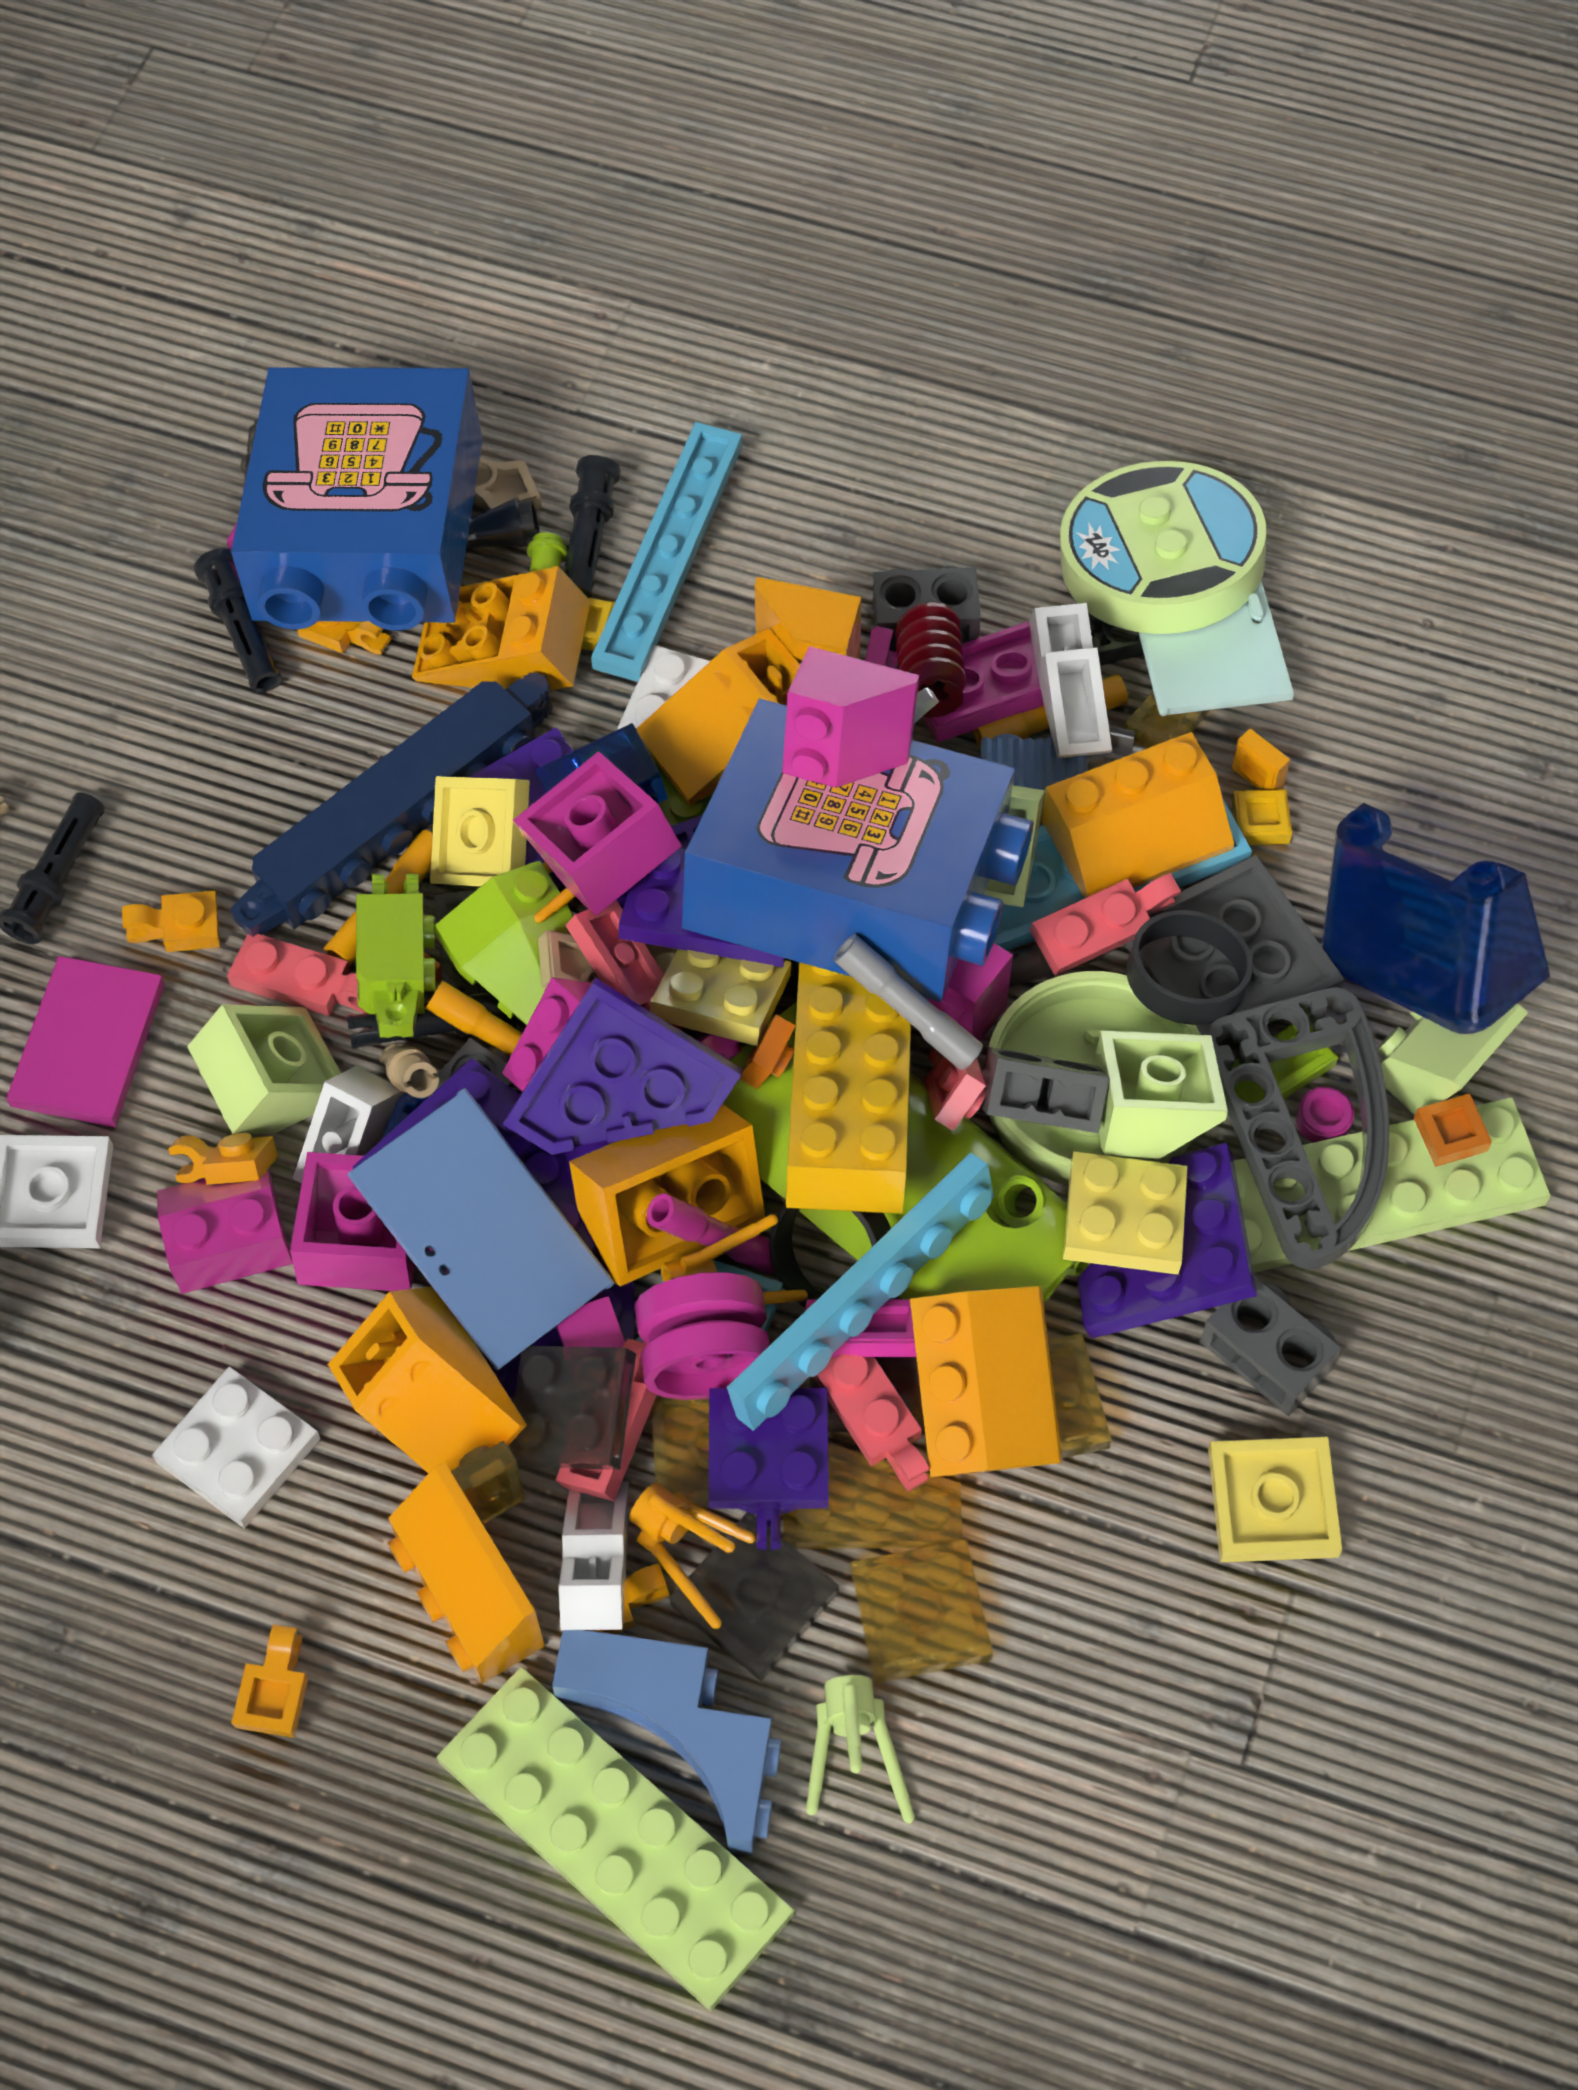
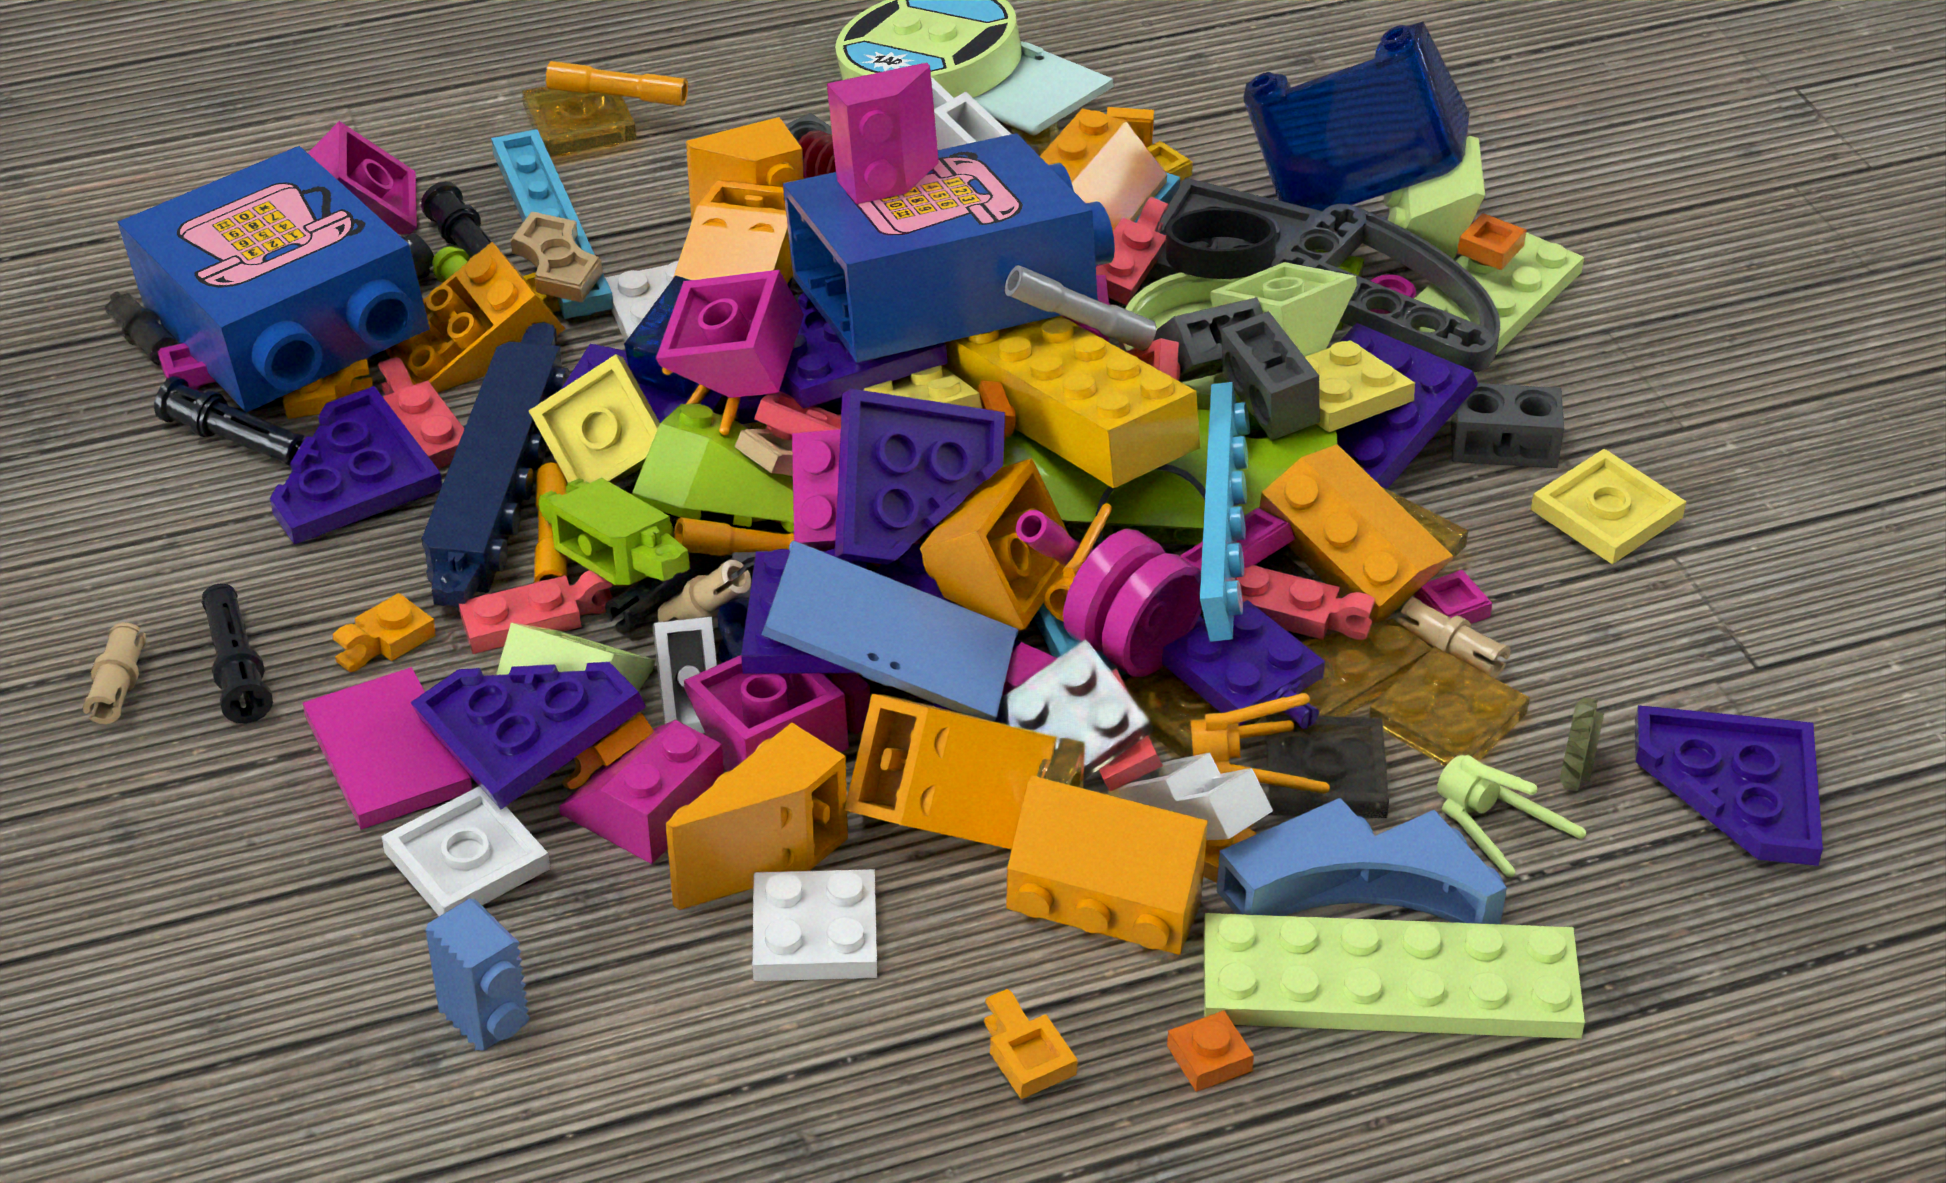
camera: 40 degrees left, 20 degrees down
none -> dark purple plate [270,386,442,545]
none -> dark pink slope [308,121,417,235]
none -> coral plate [378,357,464,469]
none -> dark purple plate [410,662,646,810]
none -> tan tile [510,212,603,303]
none -> clear yellow plate [522,86,636,156]
none -> light orange piece [546,61,688,107]
none -> light orange slope [666,722,848,910]
none -> orange plate [1167,1010,1254,1092]
none -> dark grey brick [1221,311,1320,440]
none -> tan pin [1397,598,1511,679]
none -> dark pink tile [1414,570,1493,624]
none -> olive gear [1560,697,1604,791]
none -> dark purple plate [1635,705,1823,866]

